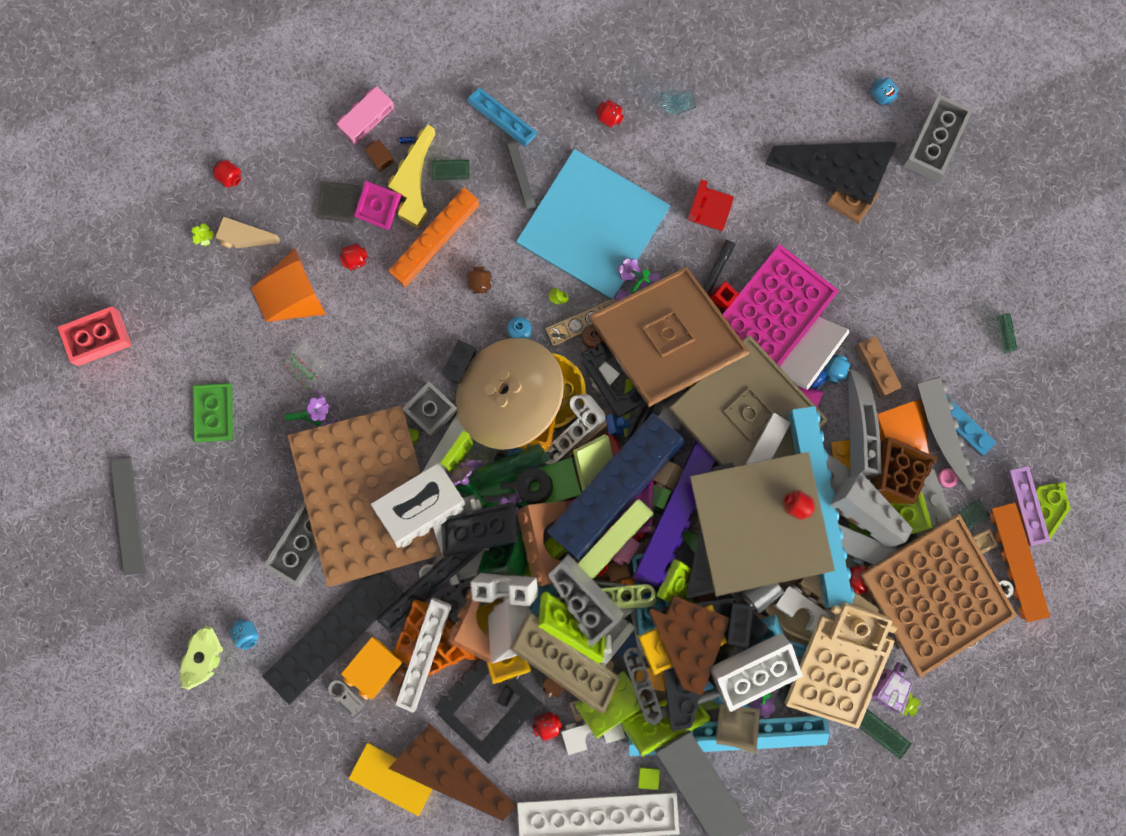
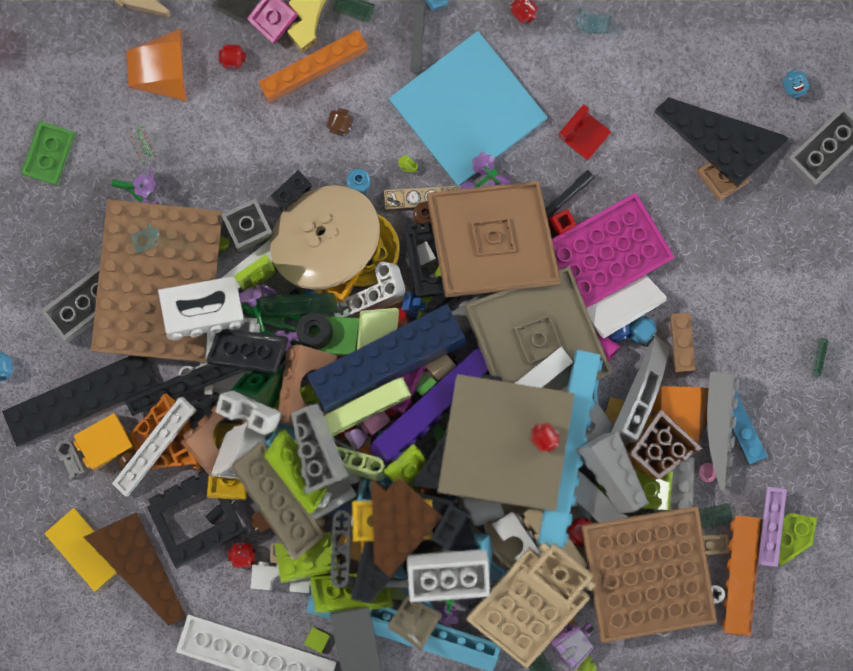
camera: 30 degrees right, 0 degrees up
none -> clear light blue bracket [130,222,160,253]
none -> lavender tile [345,429,368,450]

